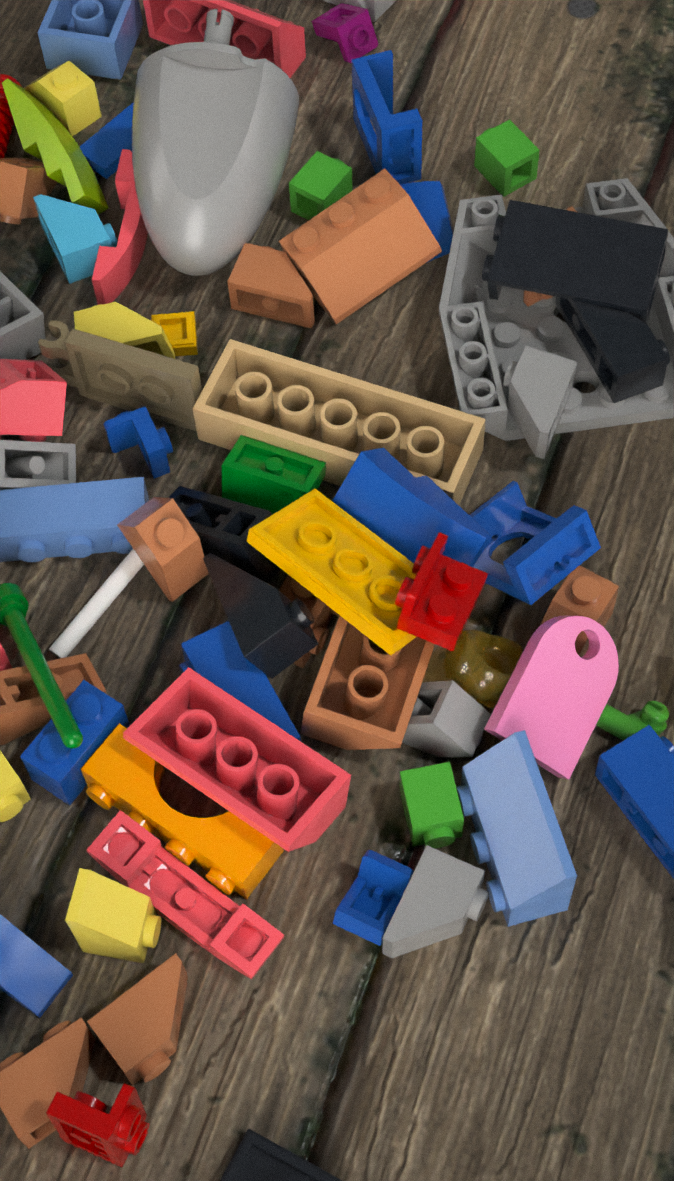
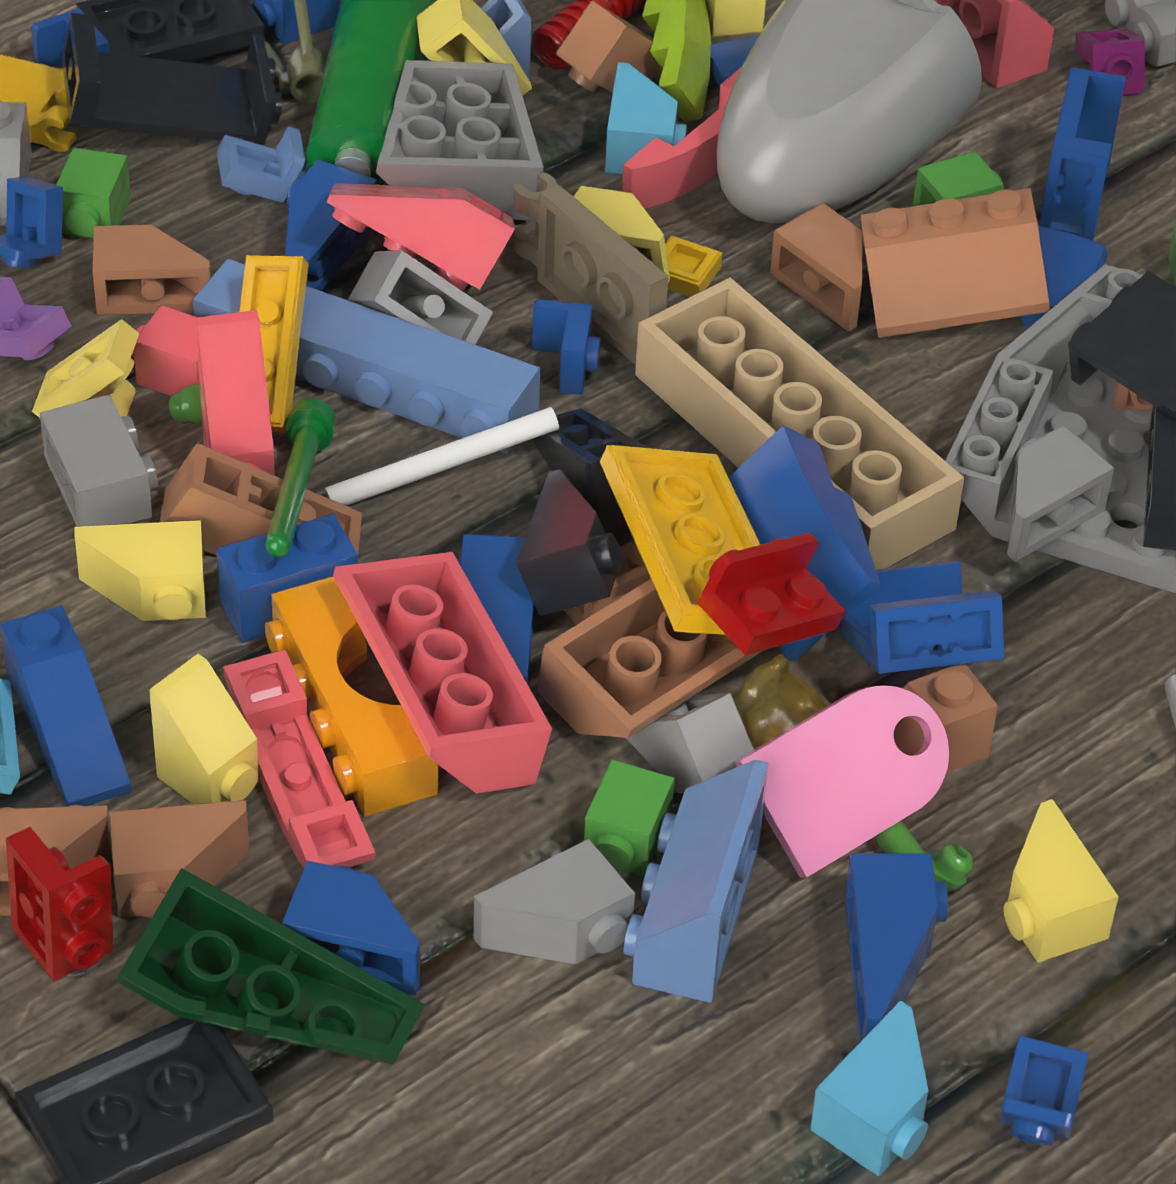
camera: 25 degrees right, 15 degrees down
nougat slope [117,497,209,602] -> none
green panel [222,435,326,515] -> none
blue bracket [333,850,414,946] -> none
none -> dark green wedge [115,868,425,1065]
none -> blue slope [282,860,420,996]

